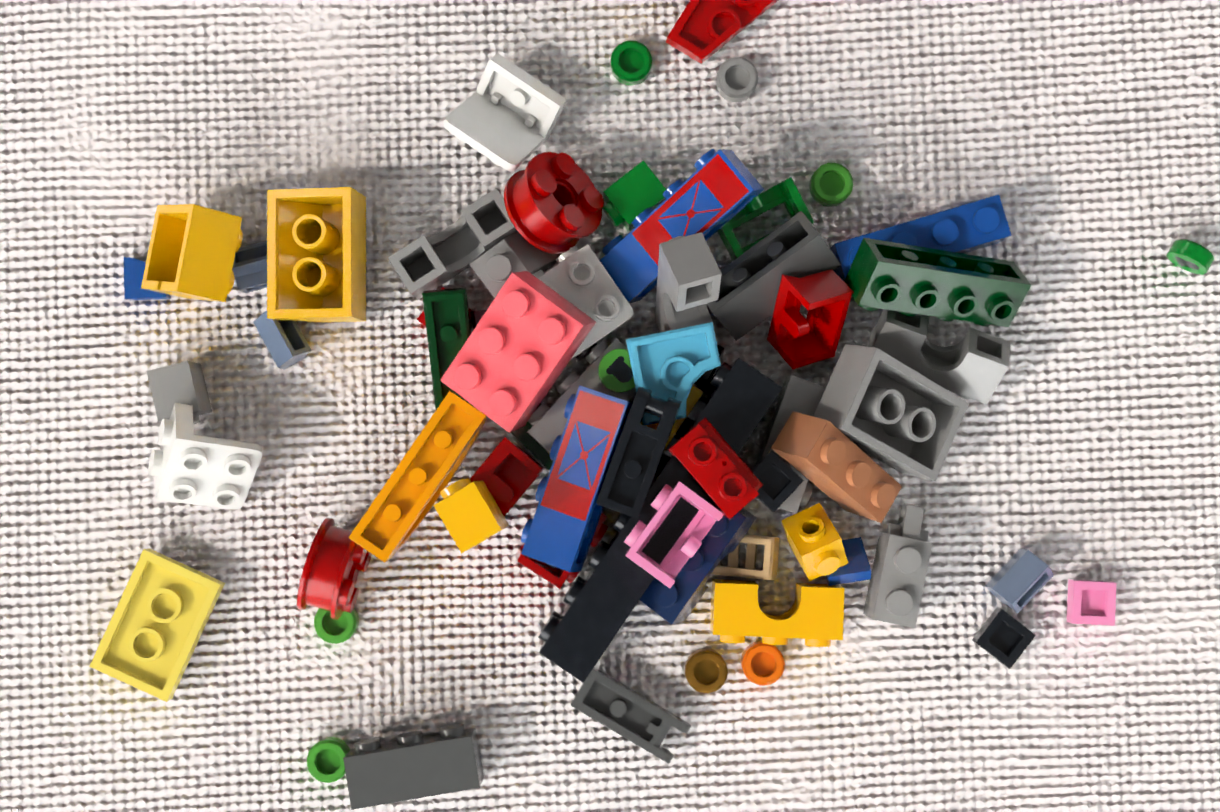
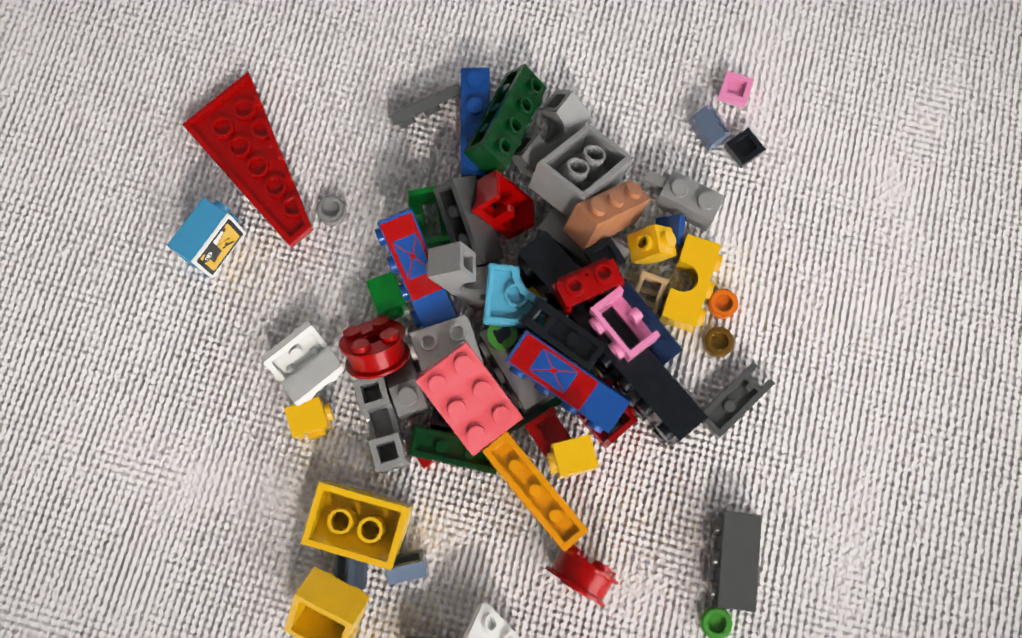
camera: 75 degrees left, 10 degrees down
bright green tile [314,607,359,644] -> none
green tile [611,40,652,86] -> none
bright green tile [809,163,853,207] -> none
none -> yellow brick [284,396,335,440]
none -> dark grey hinge [388,84,461,129]

